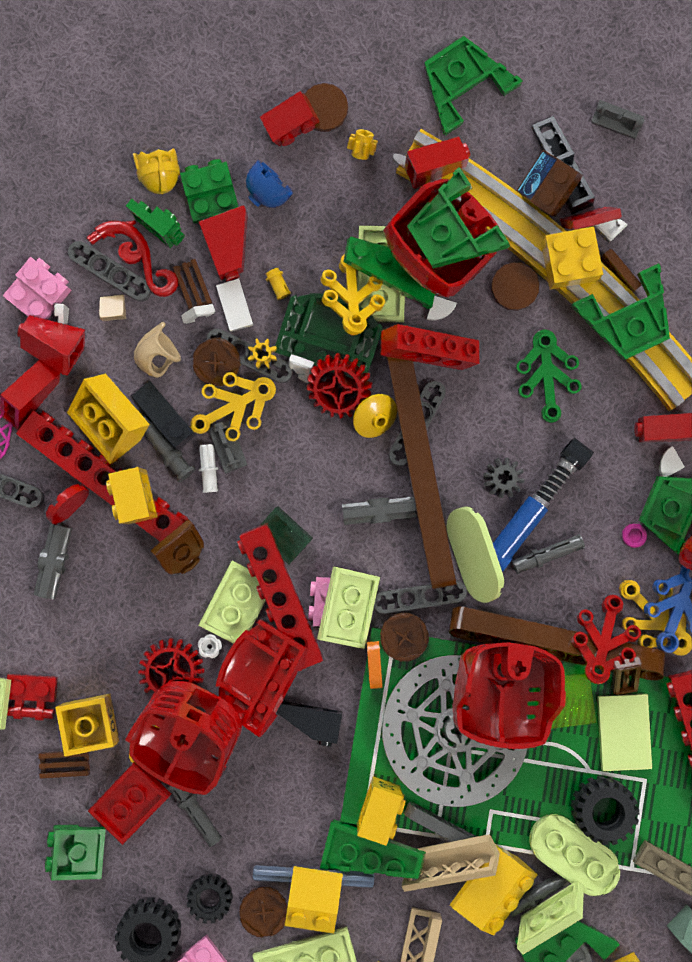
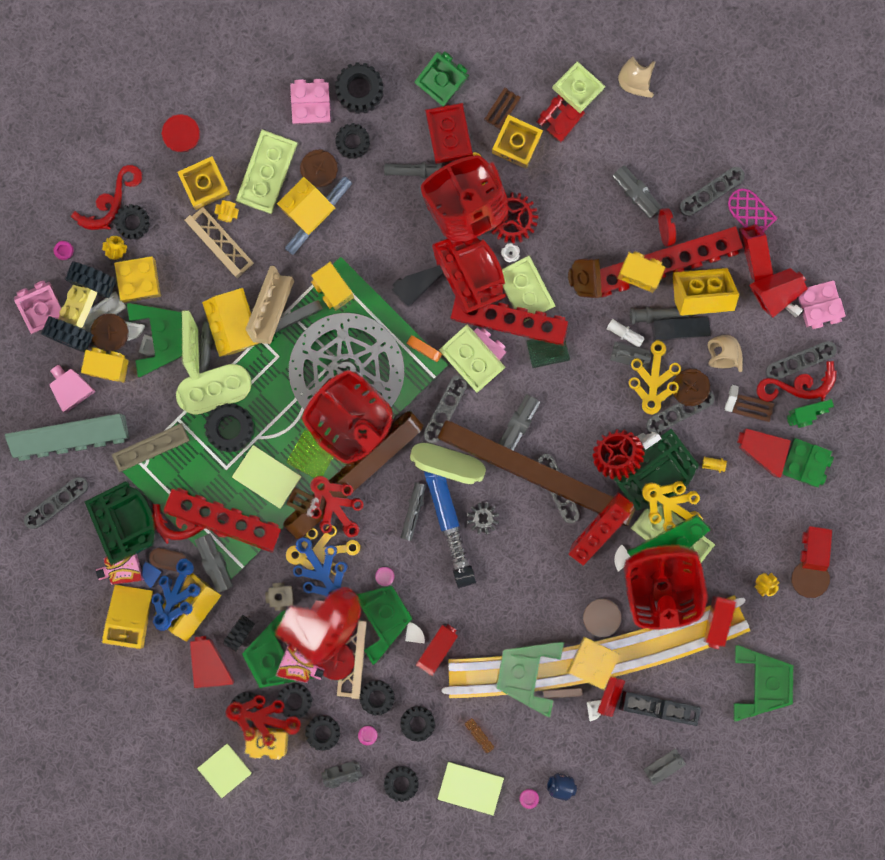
camera: 125 degrees right, 0 degrees up
slope [99,295,126,321] -> none
yellow helmet [133,148,180,194] -> none
white tile [216,279,253,332] -> none
blue cylinder [246,160,293,208] -> none
yellow gear [248,339,277,369] -> none
green wing [320,819,426,879] -> none
yellow dish [353,394,397,438] -> none
reddish brown tile [380,613,429,662] -> none
green wing [407,167,510,269] -> none
reddish brown slope [516,150,583,217] -> none
green plant [516,330,582,423] -> none

